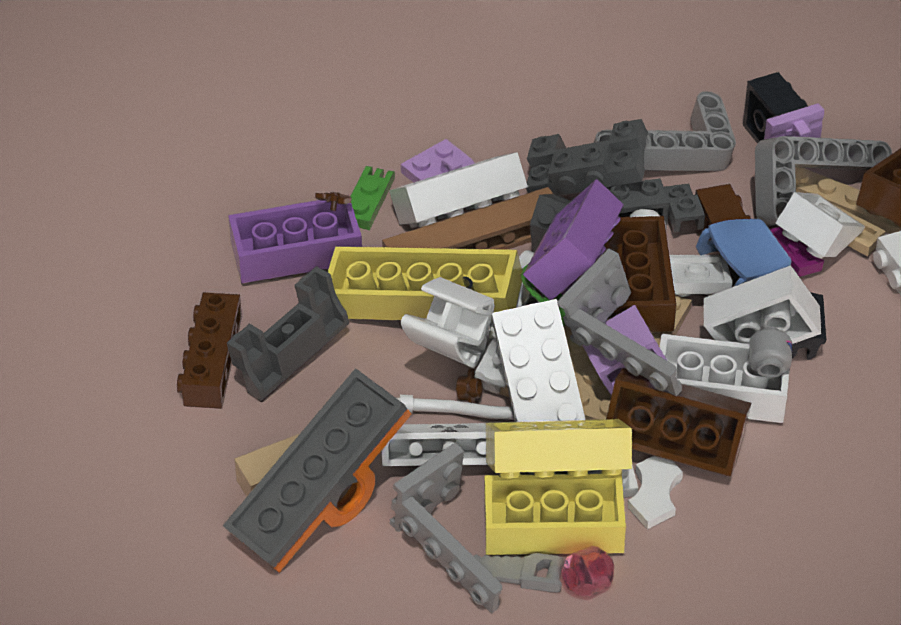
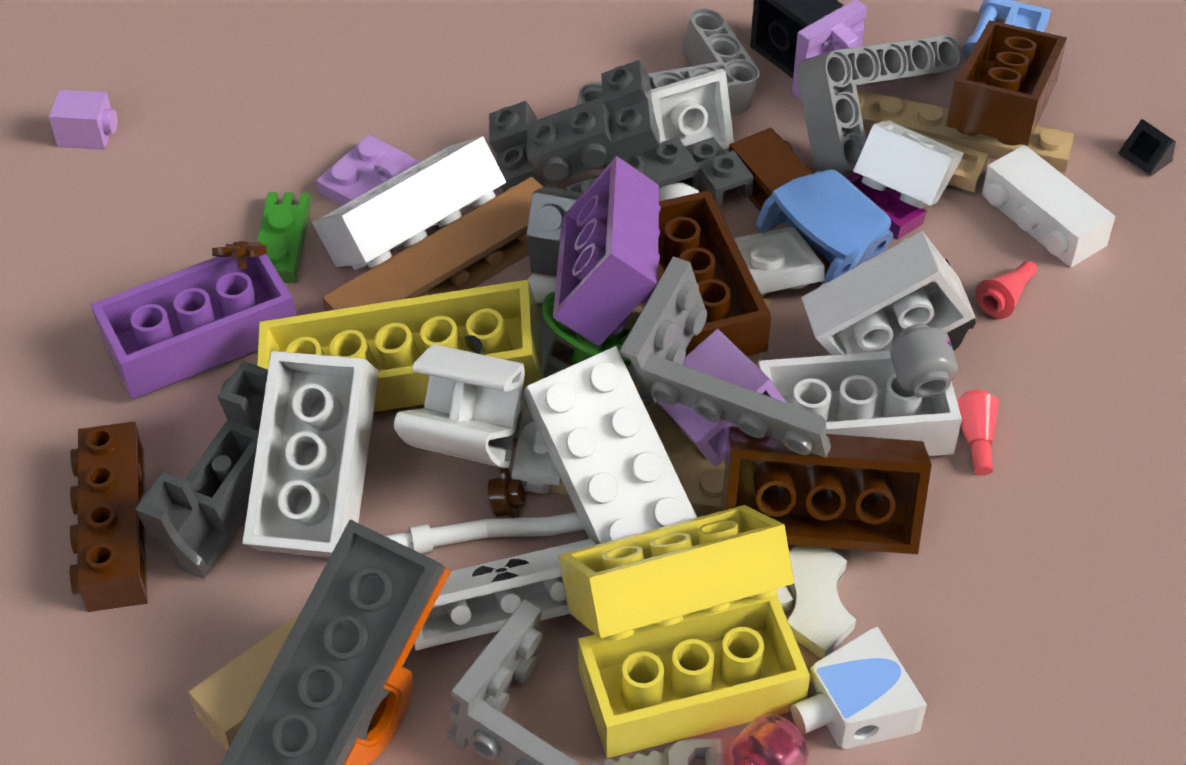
camera: 15 degrees left, 5 degrees up
none -> lavender brick [49,89,118,150]
none -> white brick [242,351,379,558]
none -> white slope [651,69,734,150]
none -> white torso [791,626,927,749]
none -> coral cone [957,389,999,475]
none -> coral cone [975,261,1037,319]

